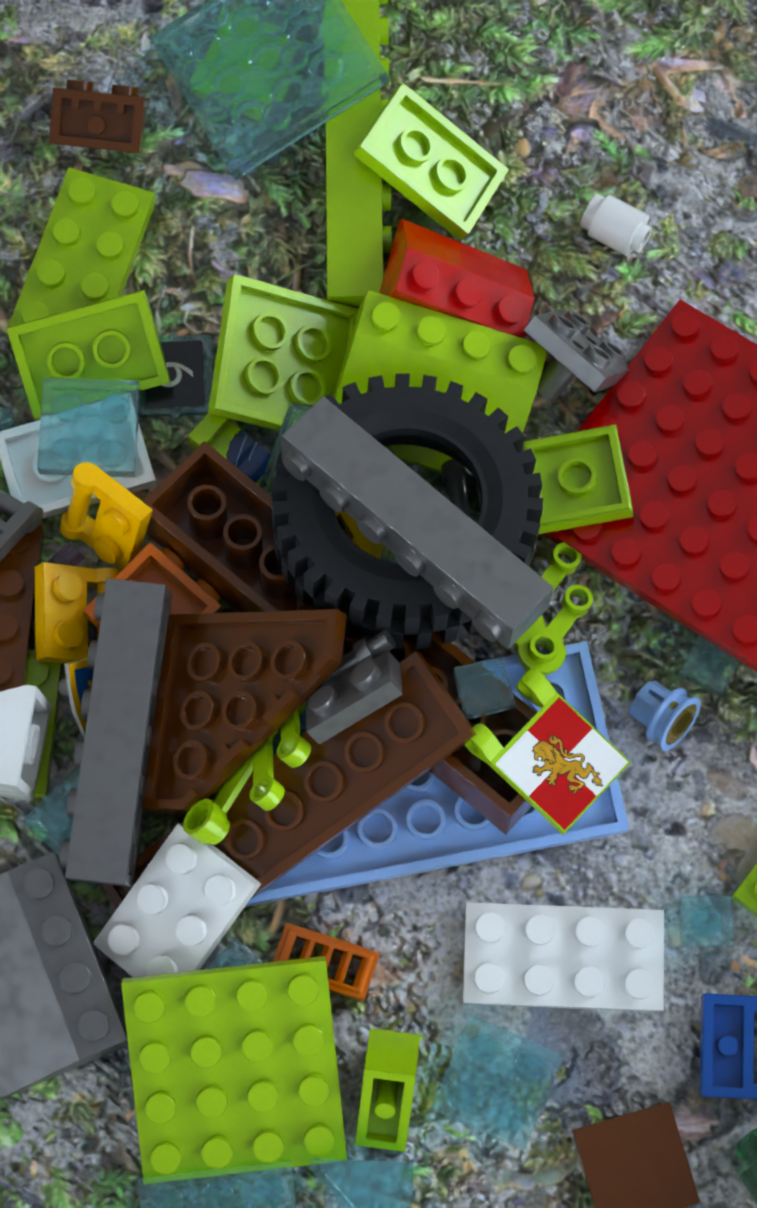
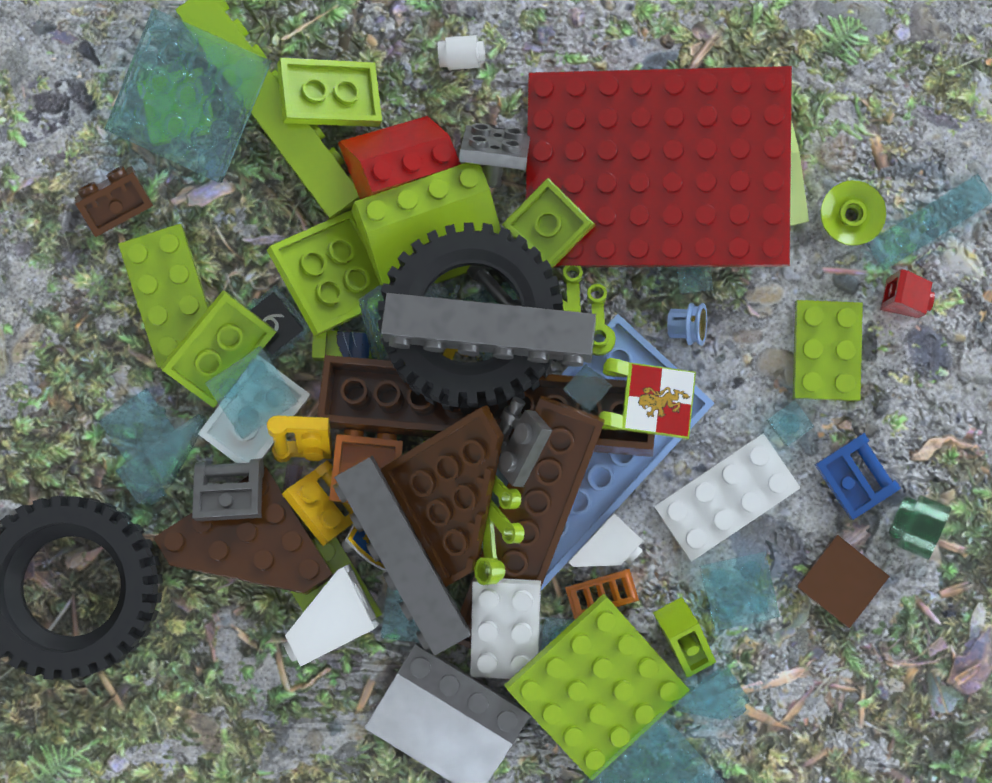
camera: 35 degrees left, 10 degrees up
none -> white slope [568,513,643,567]

